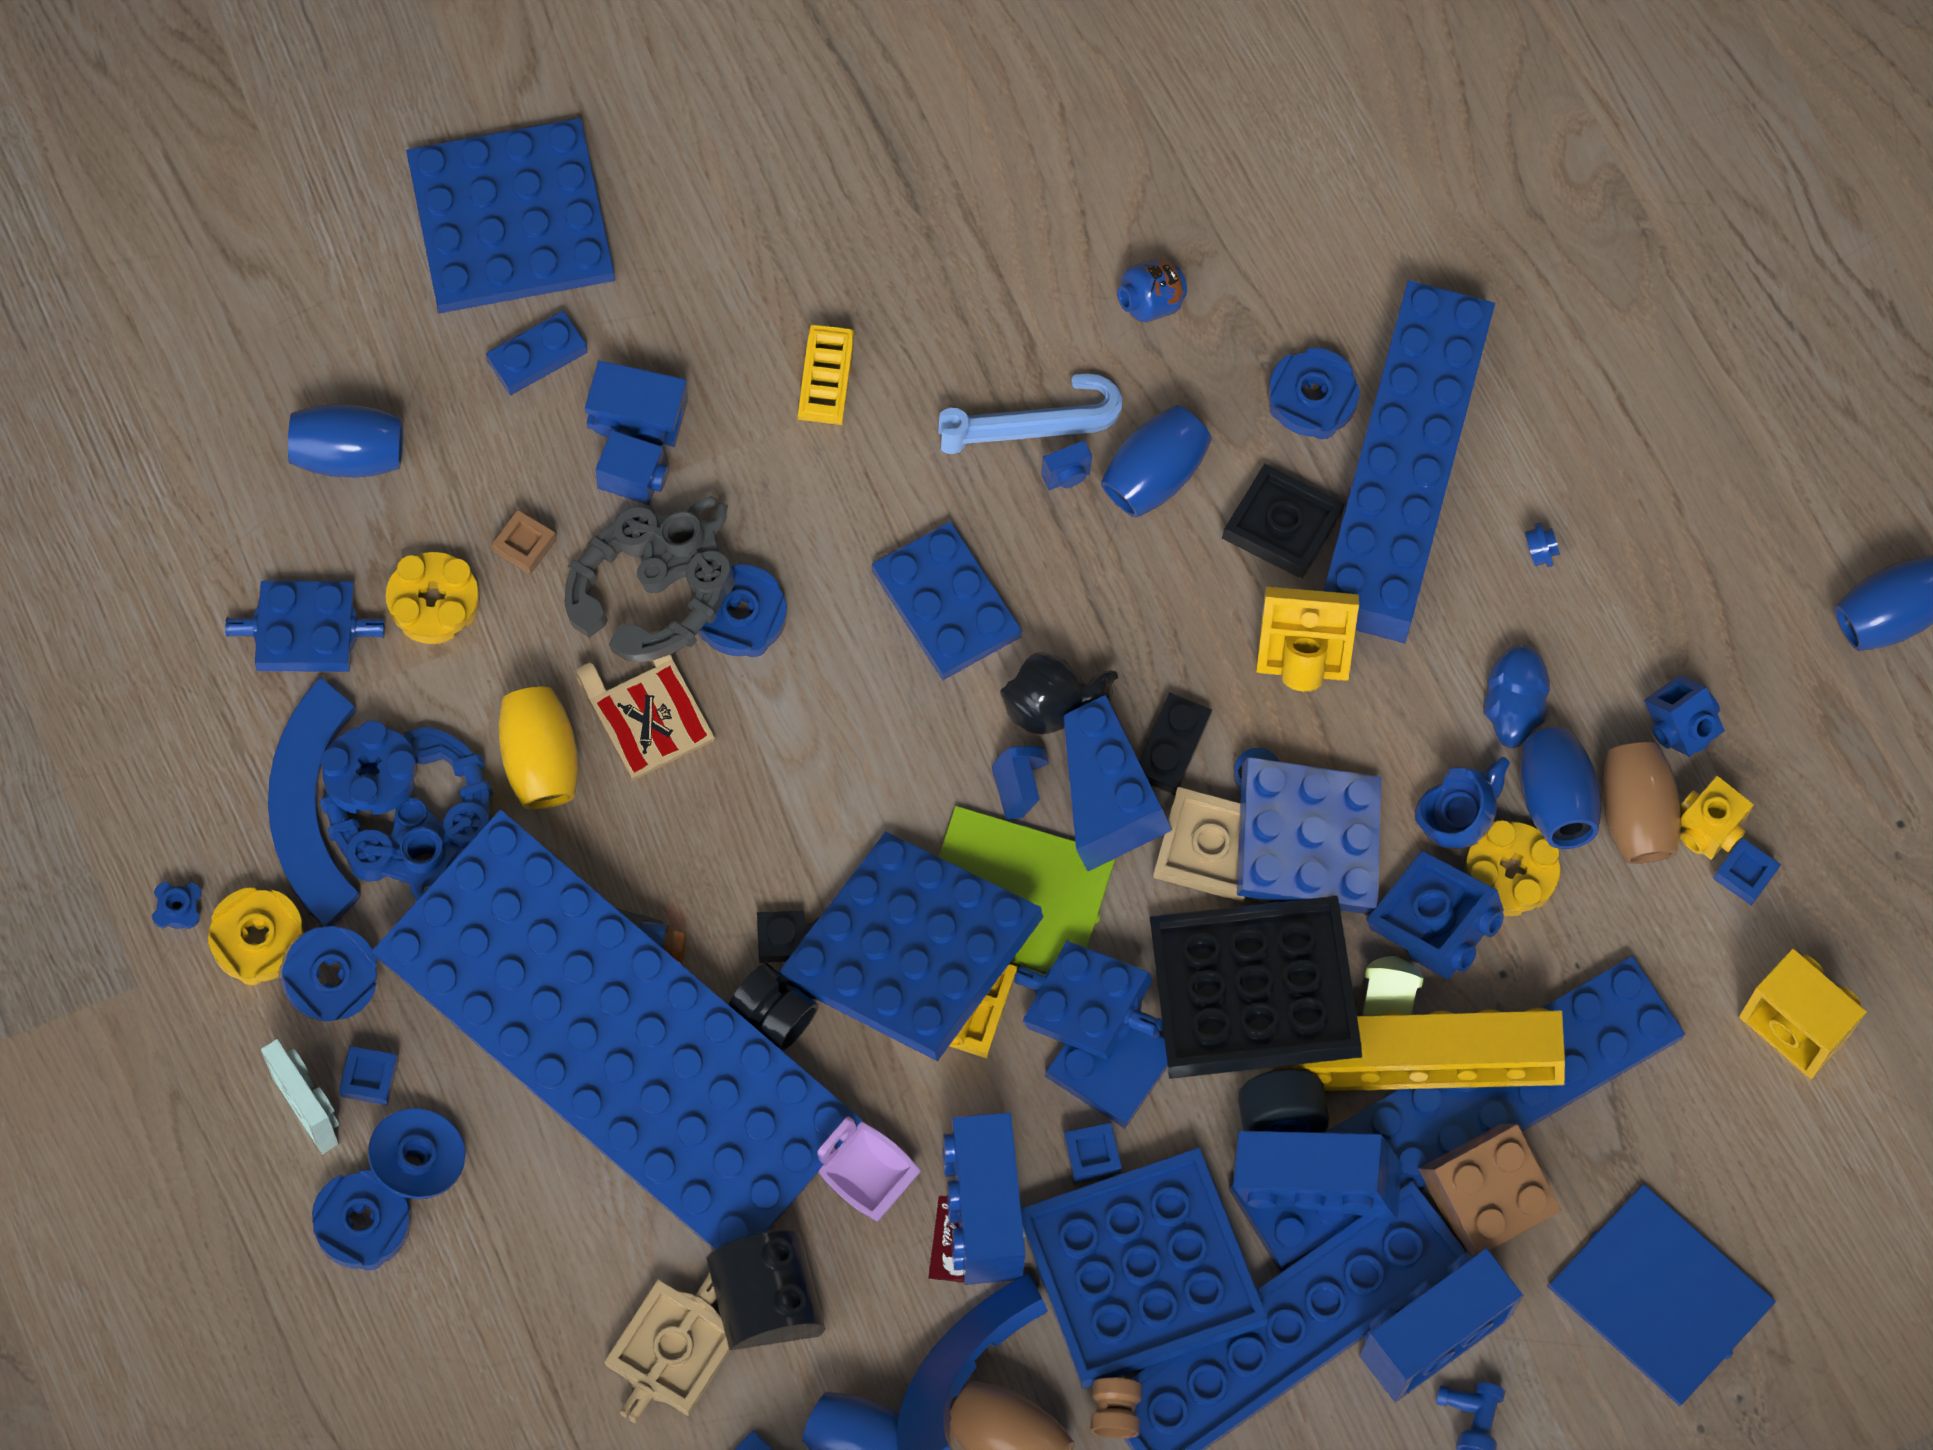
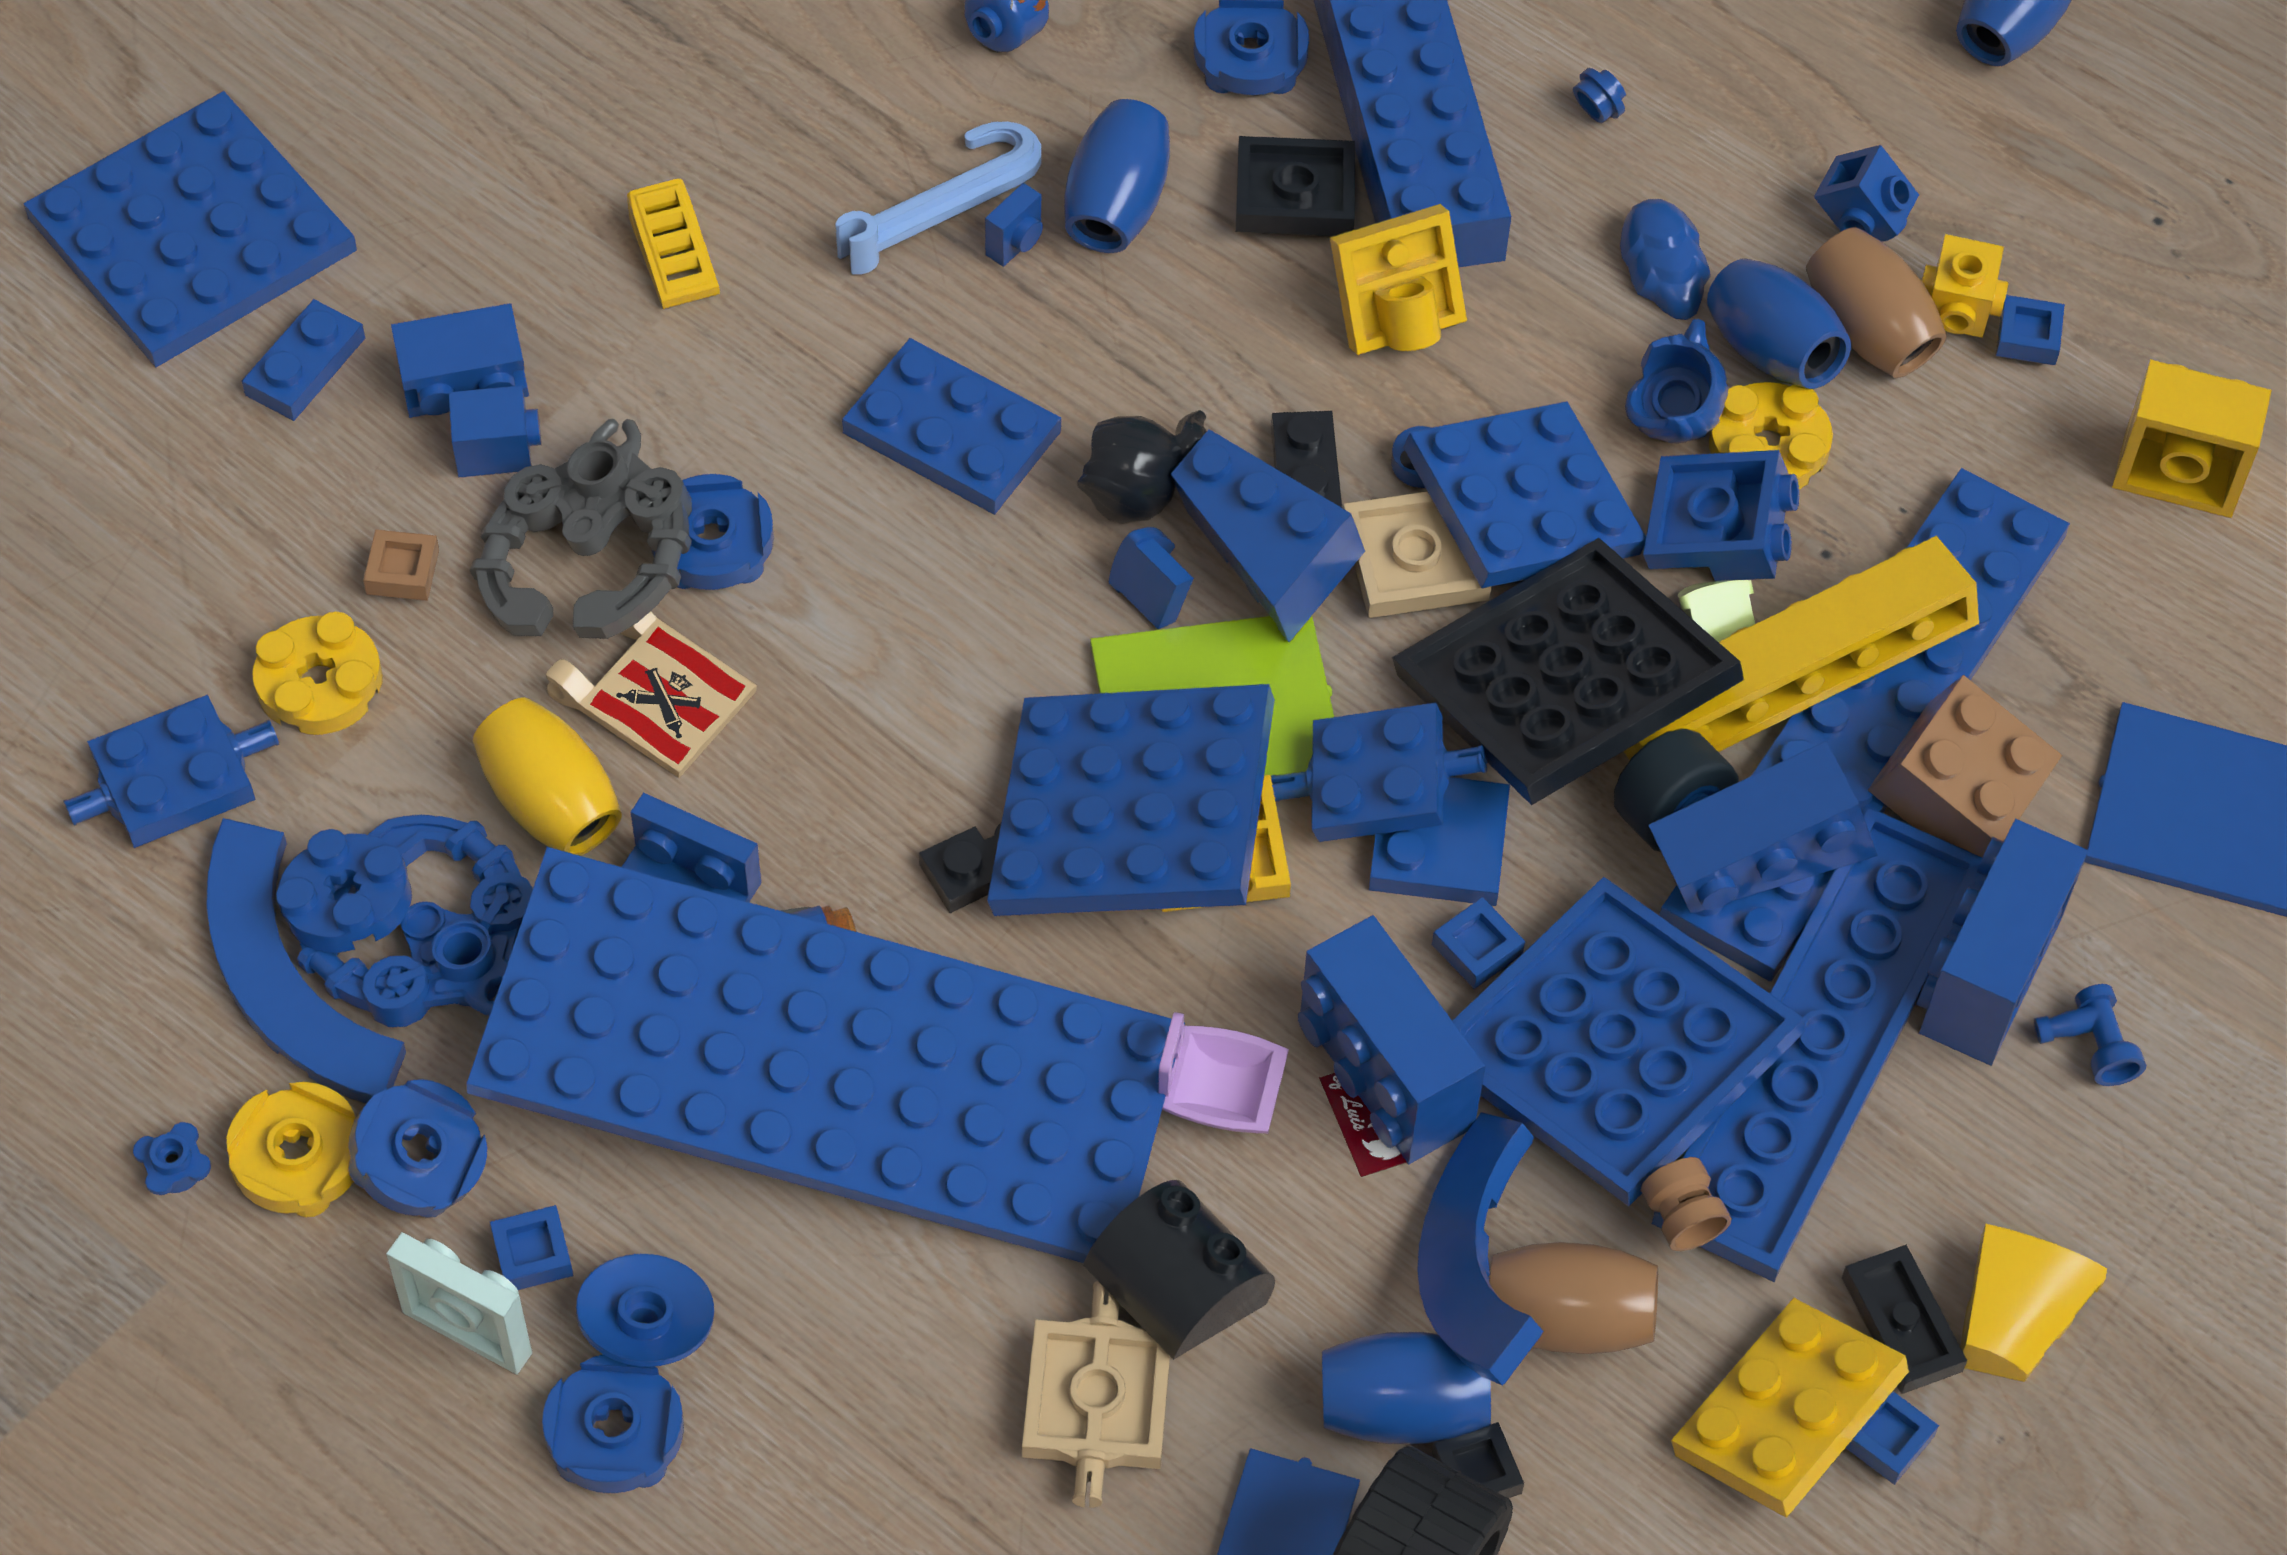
camera: 25 degrees left, 10 degrees down
blue piece [288,404,403,478] -> none
black wheel [729,963,819,1051] -> none
none -> blue bracket [622,792,762,902]

